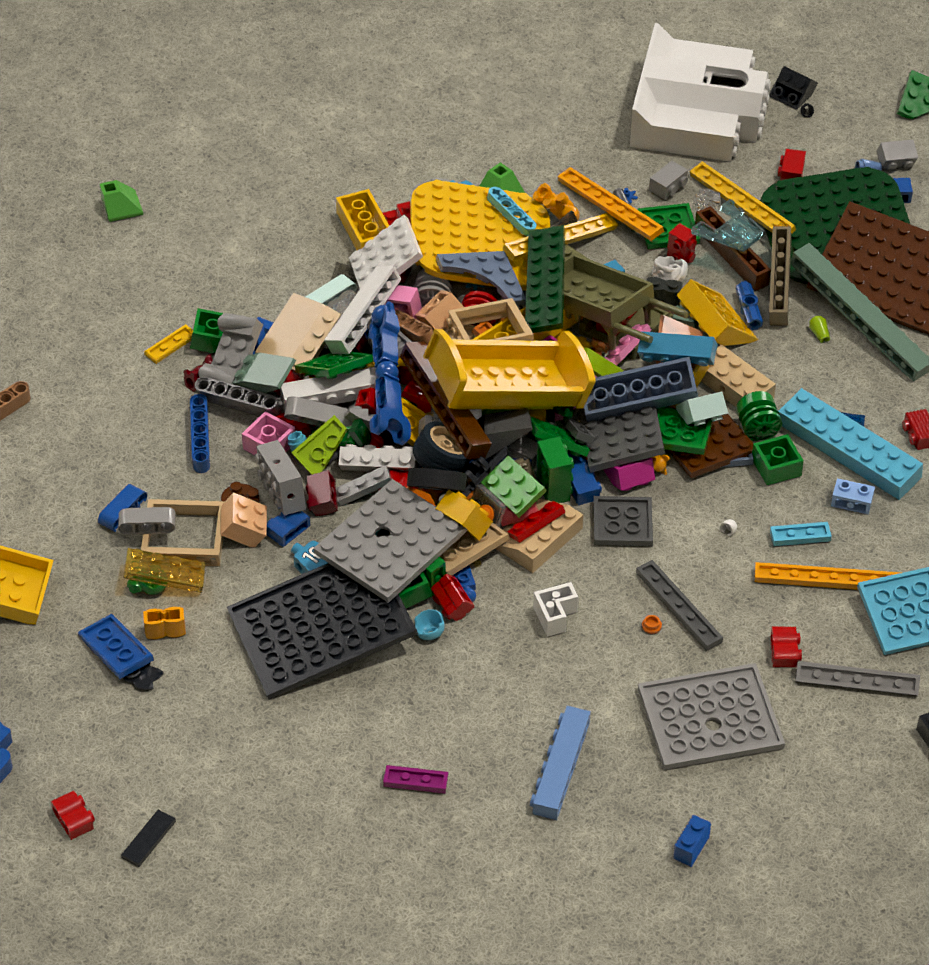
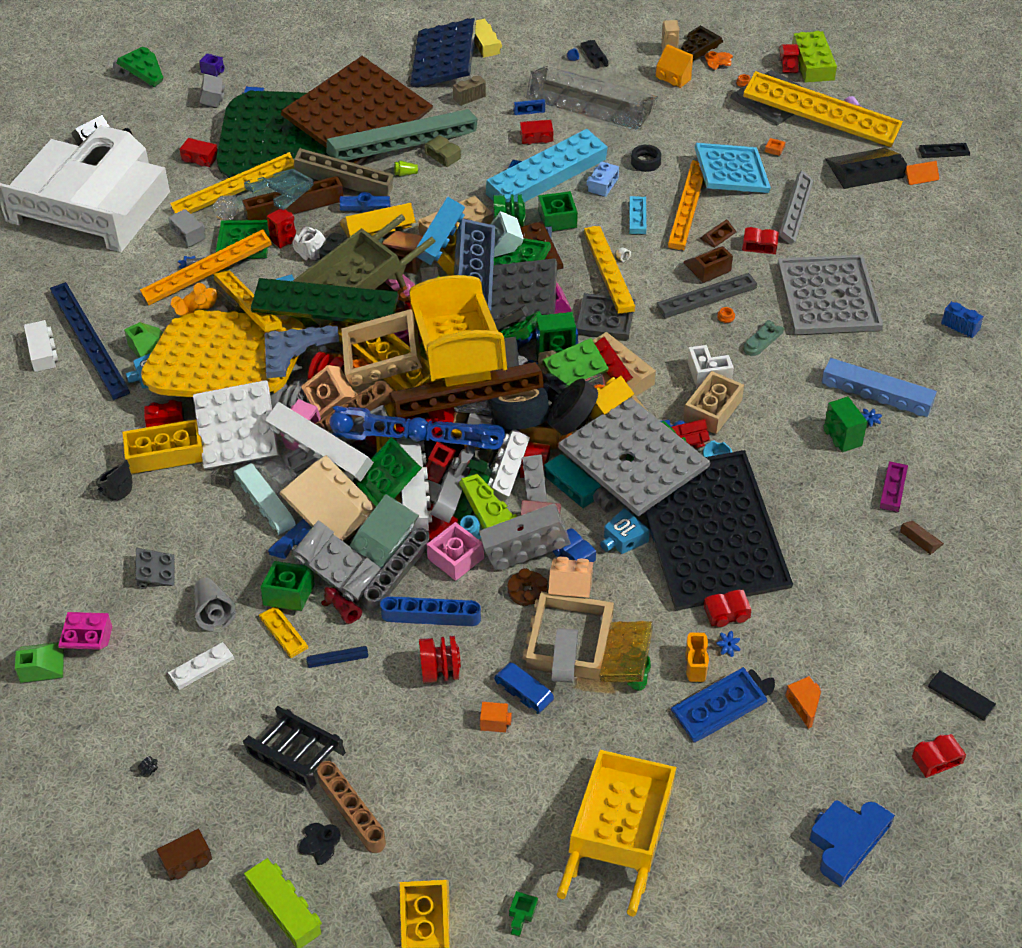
camera: 80 degrees left, 0 degrees up
medium azure beam [487,187,537,236] -> none
medium blue cone [855,159,882,171] -> none
none -> white brick [24,320,58,372]
none -> dark blue plate [50,282,130,400]
none -> dark pink slope [58,612,112,650]
none -> black helmet [96,460,133,500]
none -> dark grey hinge [135,548,175,589]
none -> black plate [138,756,158,776]
none -> white plate [168,642,234,690]
none -> light grey cone [194,578,236,631]
none -> black fence [242,706,346,790]
none -> dark blue axle [306,646,368,668]
none -> red wheel [419,635,461,683]
none -> olive brick [425,135,461,167]
none -> orange brick [480,702,512,733]
none -> yellow plate [584,226,635,314]
none -> black tyre [631,144,662,172]
none -> reddish brown slope [684,246,733,283]
none -> tan brick [684,371,744,434]
none -> reddish brown slope [700,219,737,248]
none -> red brick [704,590,752,627]
none -> blue plant [716,631,740,657]
none -> sand green plate [743,320,784,356]
none -> orange slope [785,676,821,729]
none -> green brick [823,396,867,453]
none -> blue plant [861,409,882,427]
none -> reddish brown slope [900,521,944,555]

